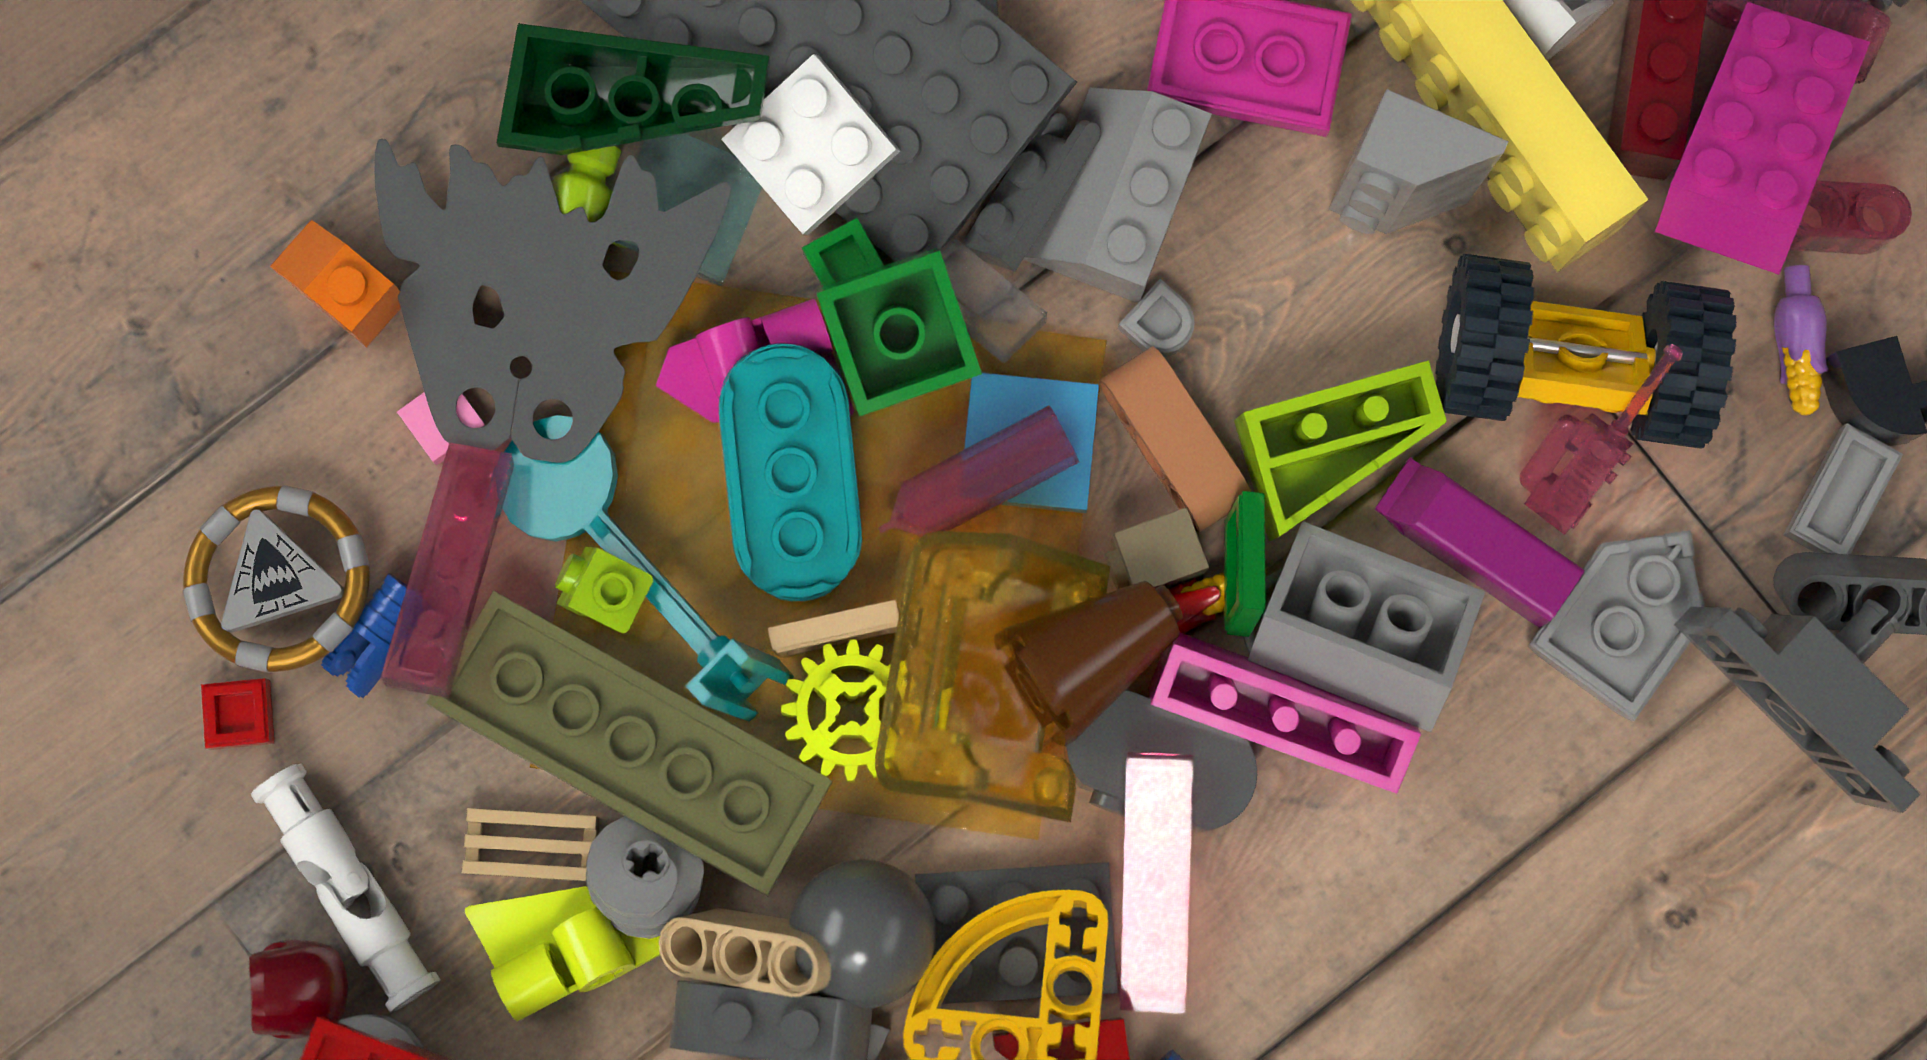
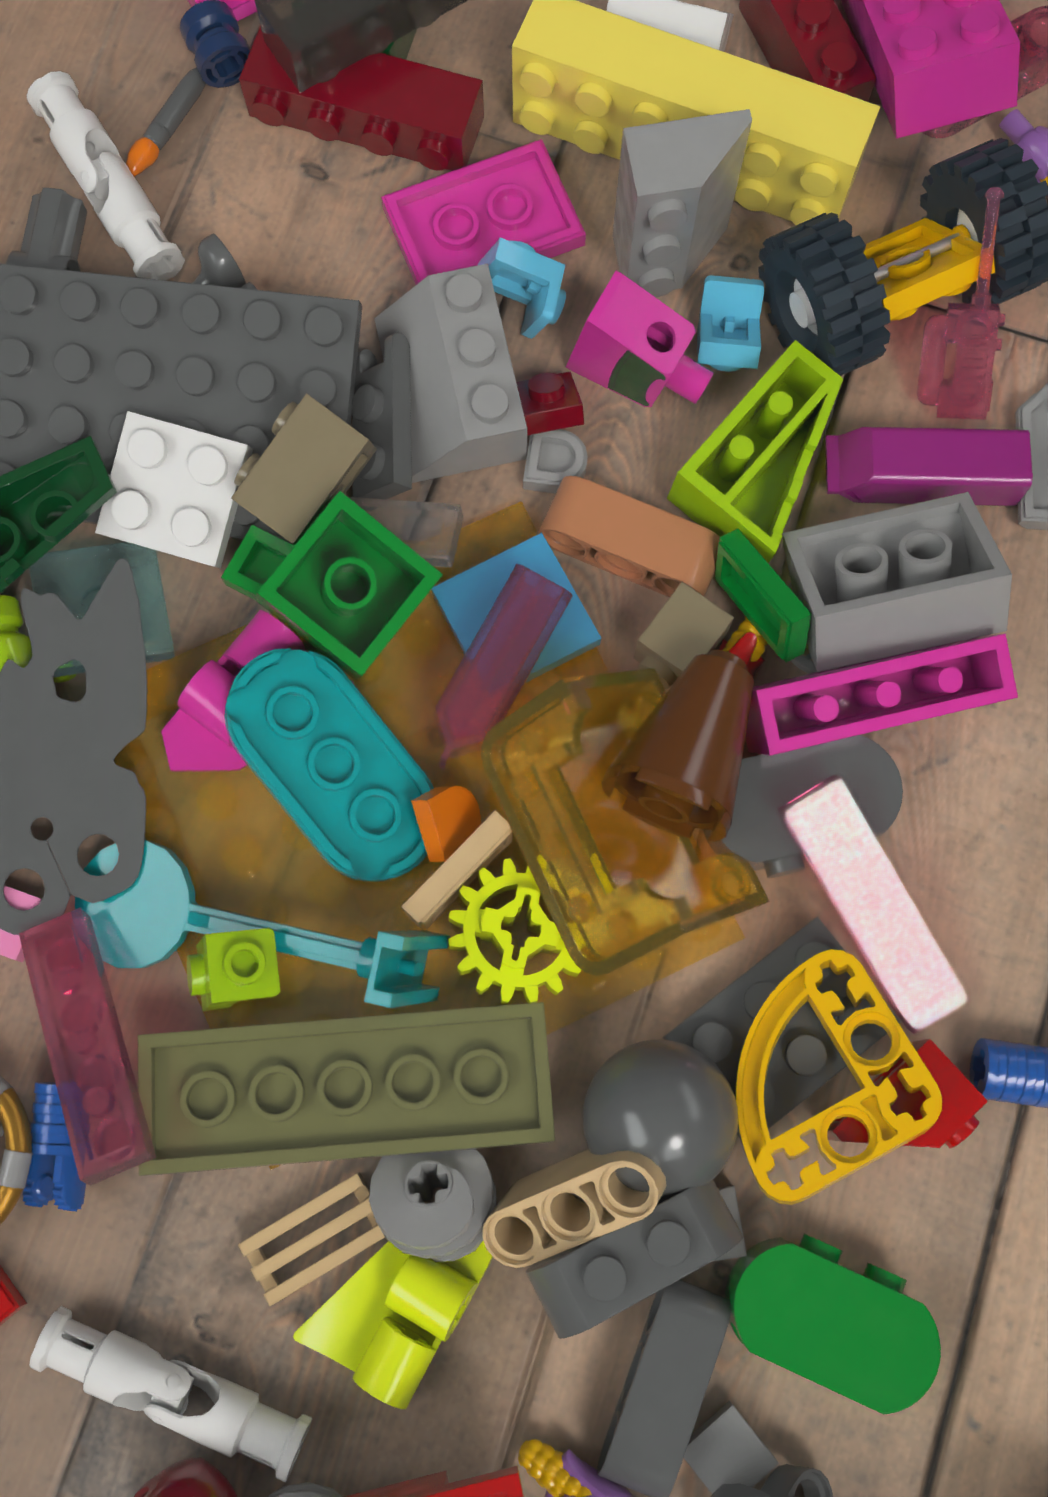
camera: 30 degrees left, 5 degrees down
none -> dark tan brick [231,393,377,545]
none -> orange tile [411,786,481,862]
none -> medium azure bracket [478,237,566,339]
none -> dark red plate [516,371,584,436]
none -> dark pink torso [566,270,714,407]
none -> medium azure bracket [697,275,764,372]

